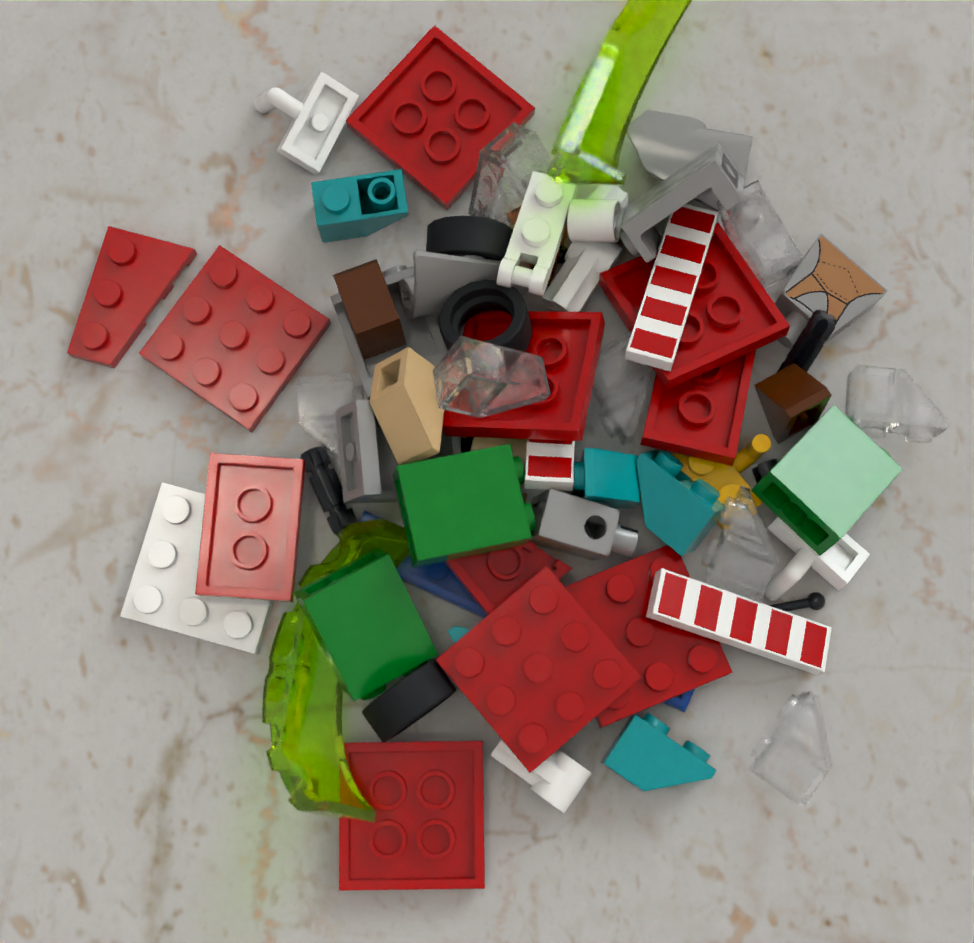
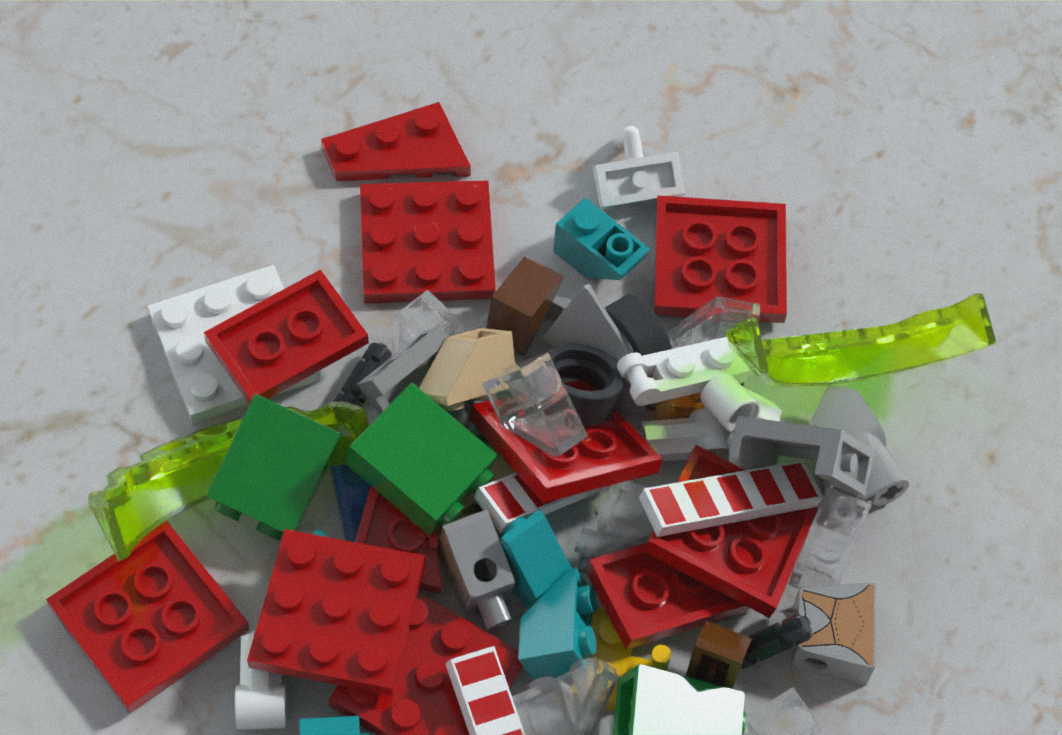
camera: 45 degrees right, 20 degrees down
black tyre [362,660,456,743] -> none

